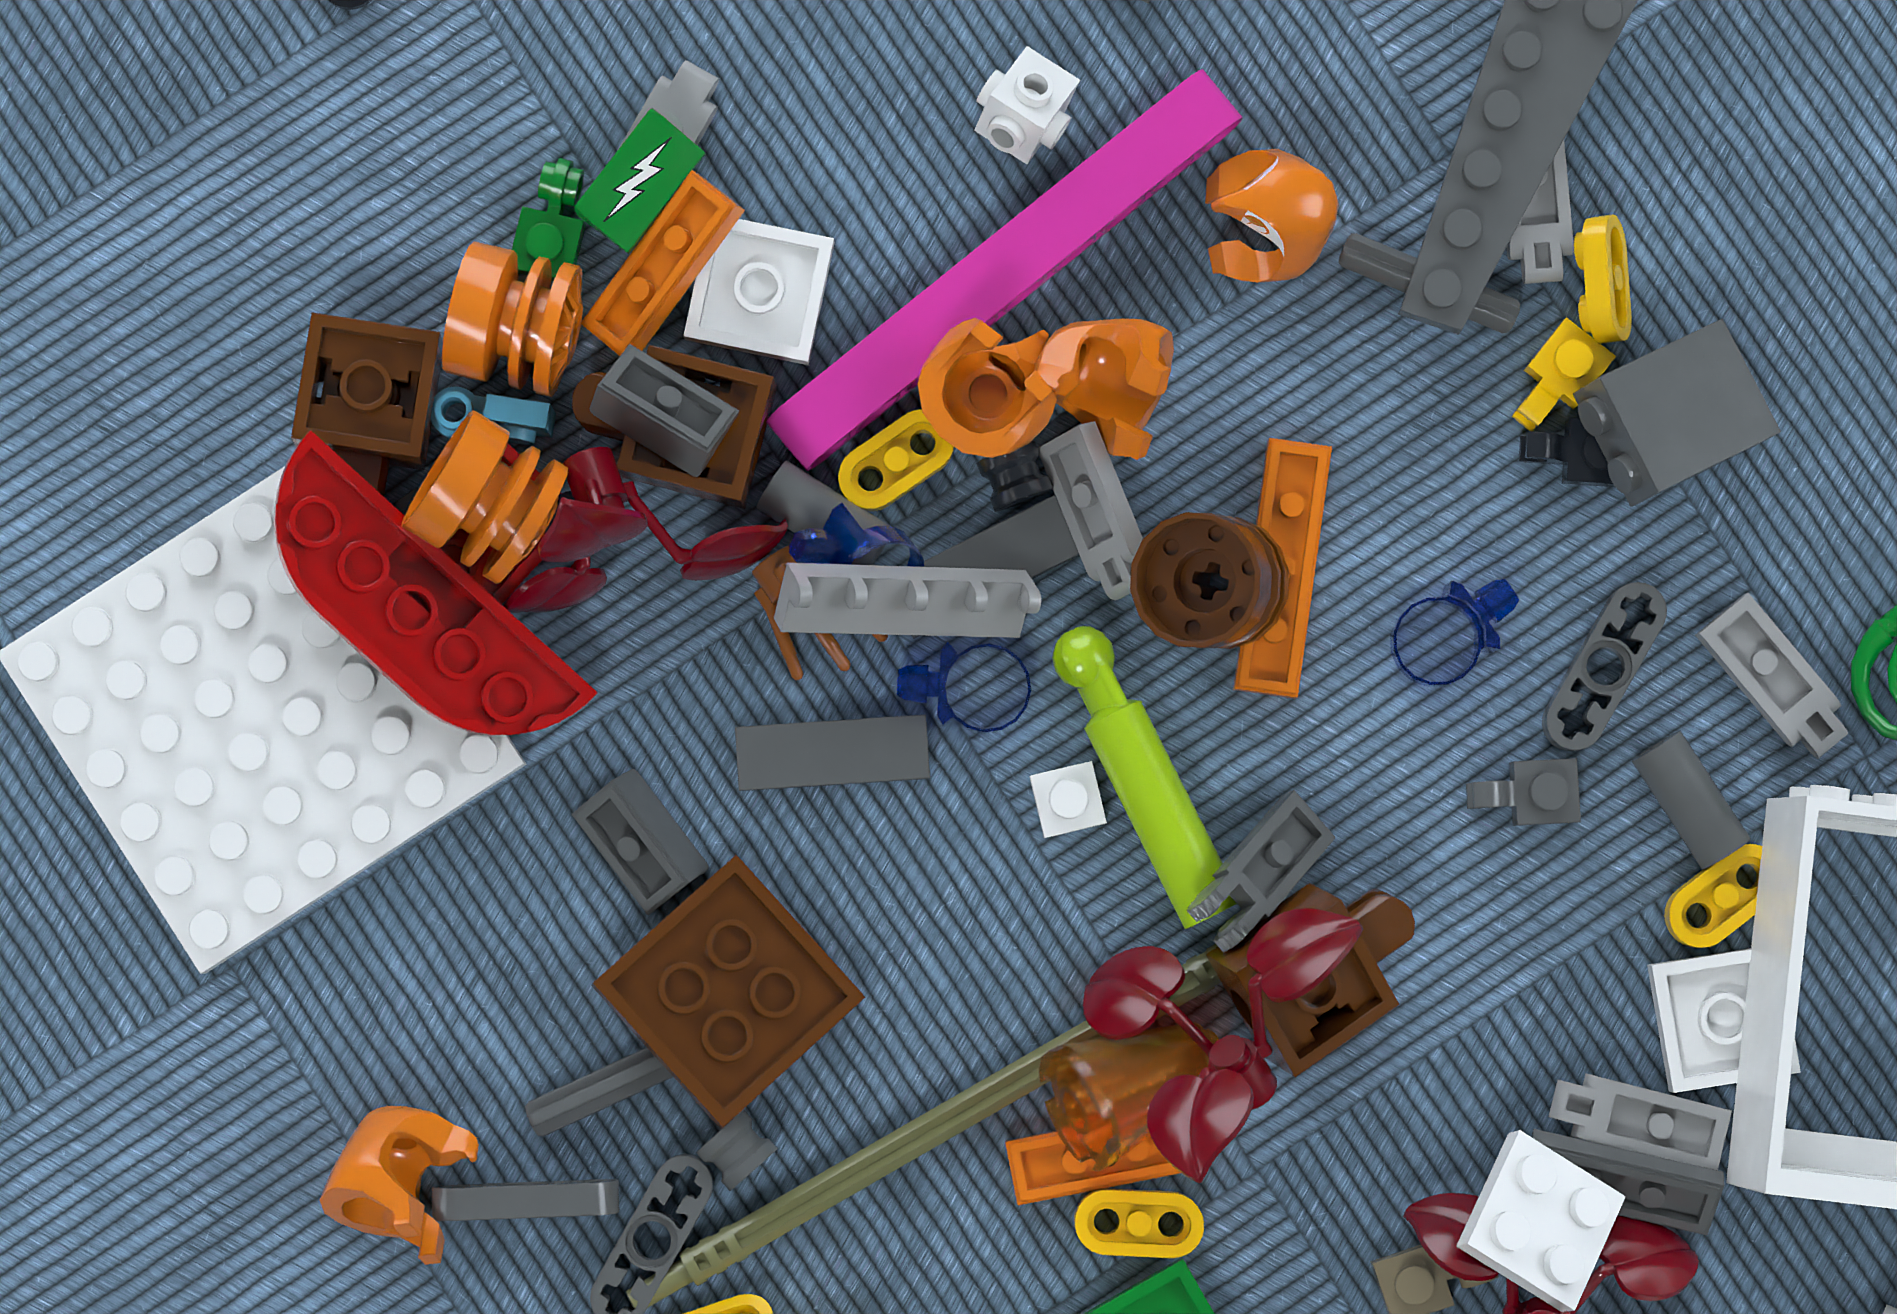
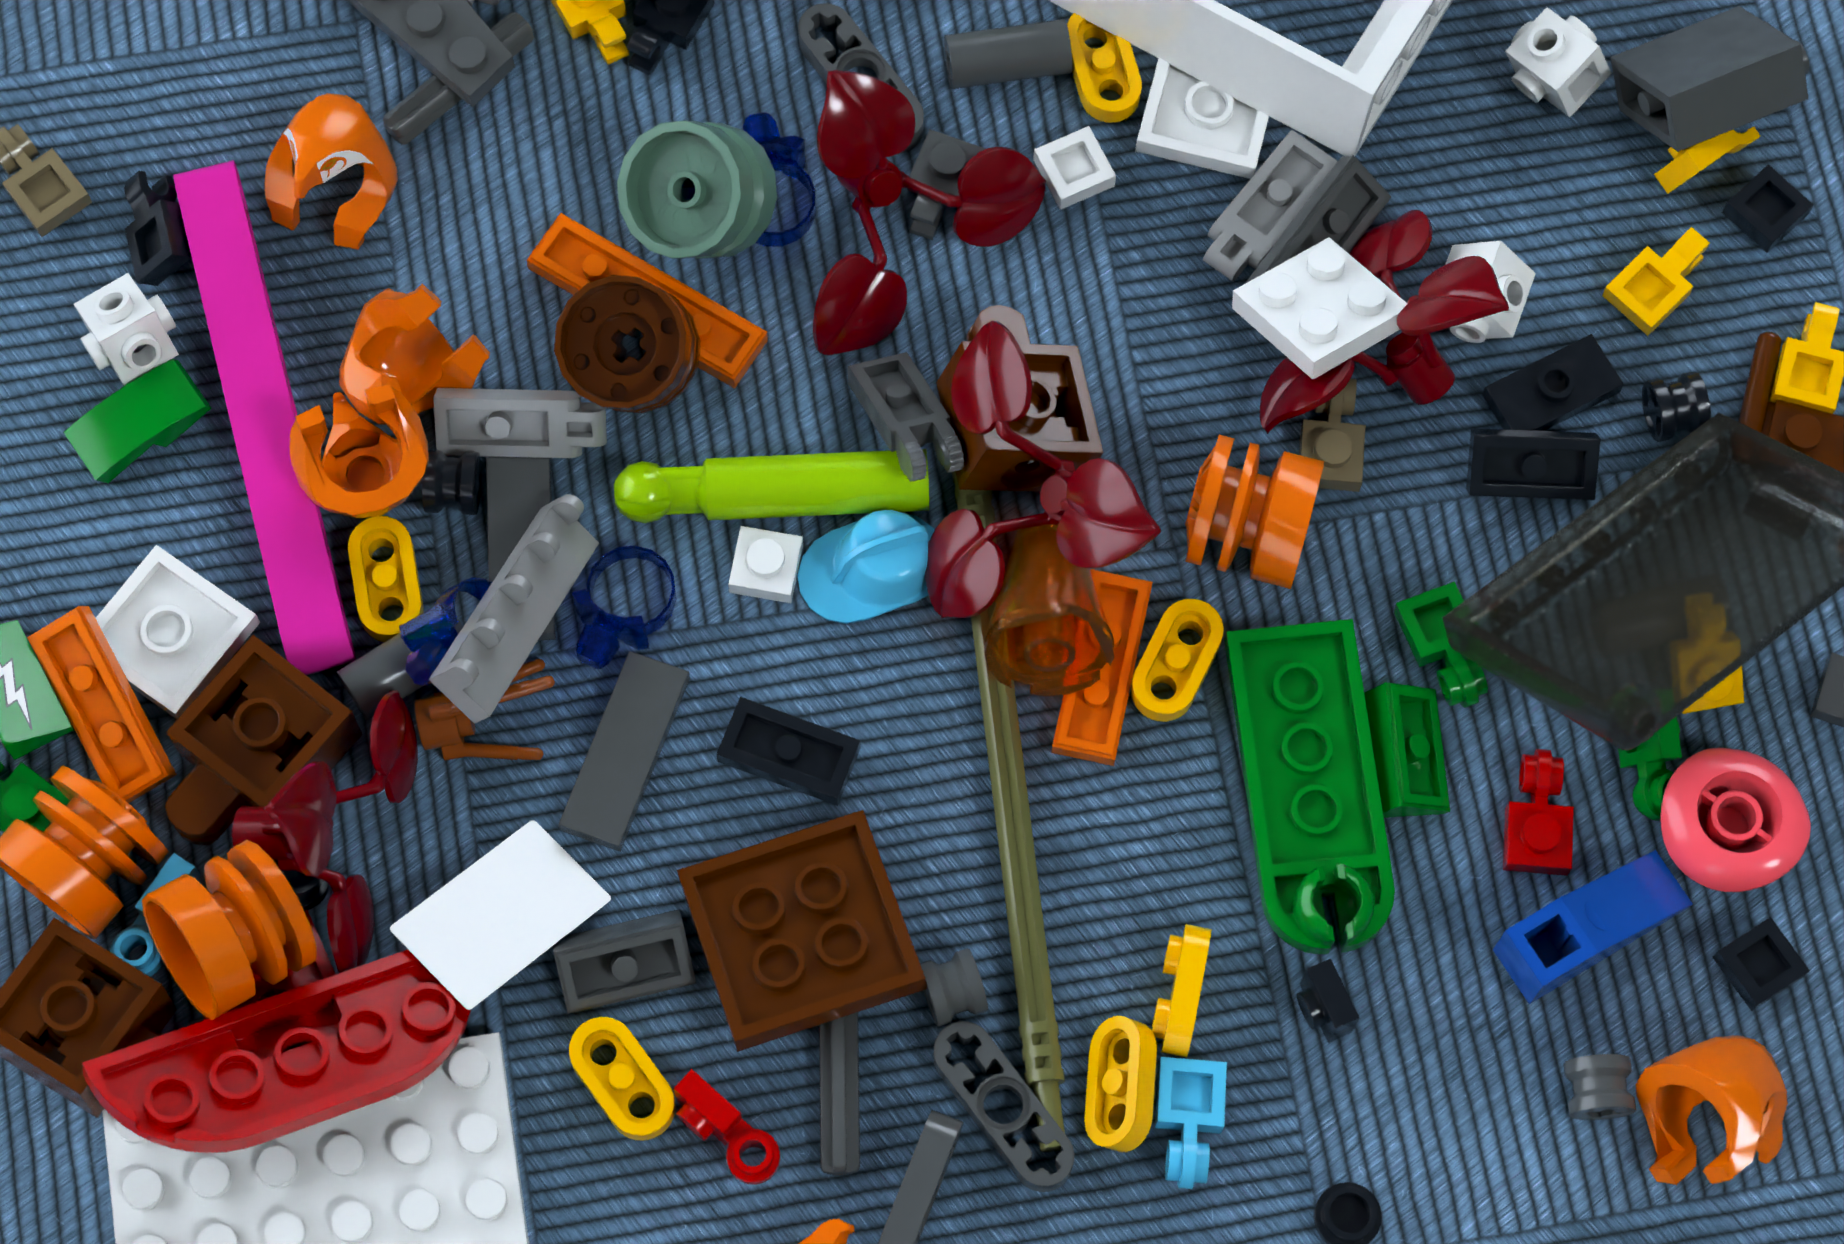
camera: 70 degrees left, 15 degrees down
dark grey slope [589,344,739,477] -> none
none -> green slope [63,359,211,483]
none -> black plate [124,170,192,286]
none -> white sticker [390,820,611,1010]
none -> yellow plate [569,1017,675,1141]
none -> sand green wheel [617,120,777,259]
none -> red plate [673,1069,780,1185]
none -> black plate [716,697,861,806]
none -> medium azure piece [797,510,935,624]
none -> dark red plant [813,70,1046,355]
none -> white plate [1033,126,1116,210]
none -> orange wheel [1185,434,1325,589]

